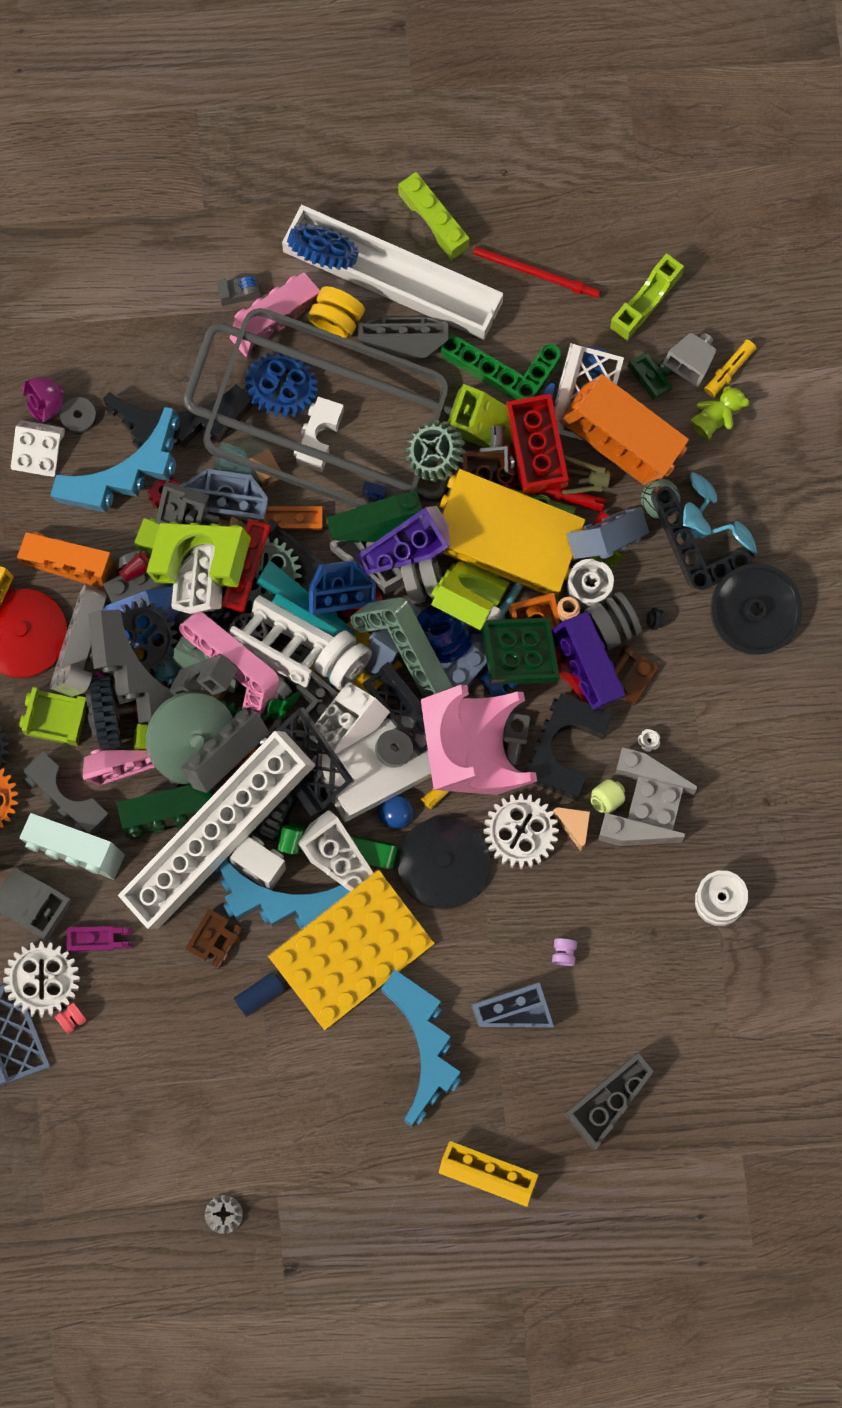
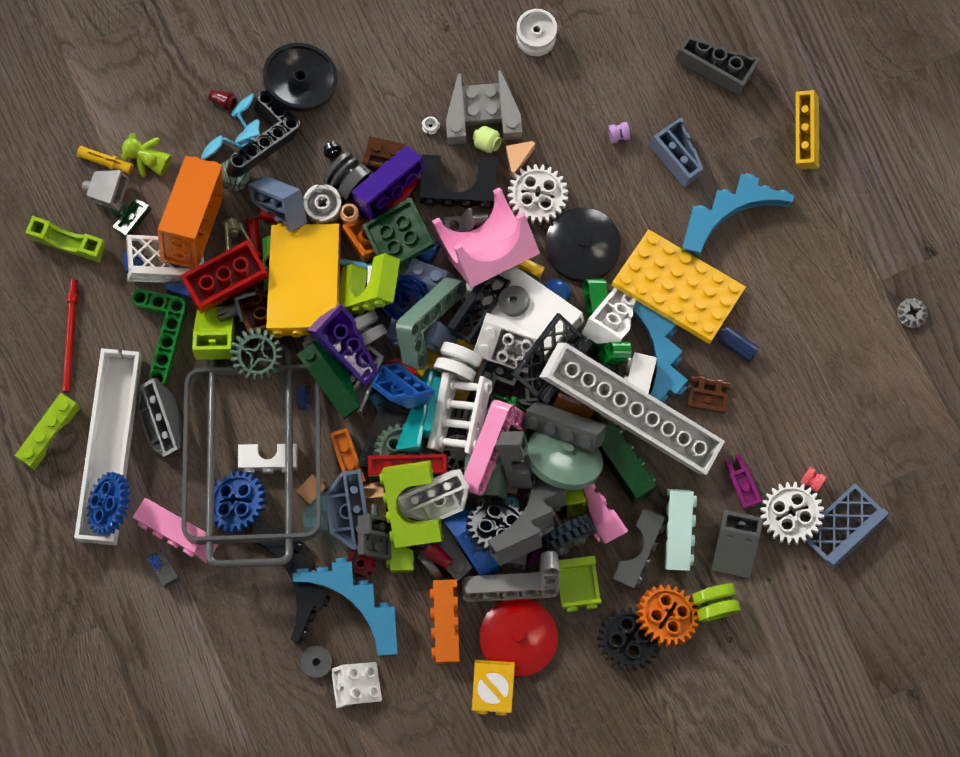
camera: 110 degrees left, 0 degrees up
magenta cylinder [22,376,64,423] -> none
yellow wheel [308,286,365,339] -> none
none -> dark red cone [208,90,237,110]

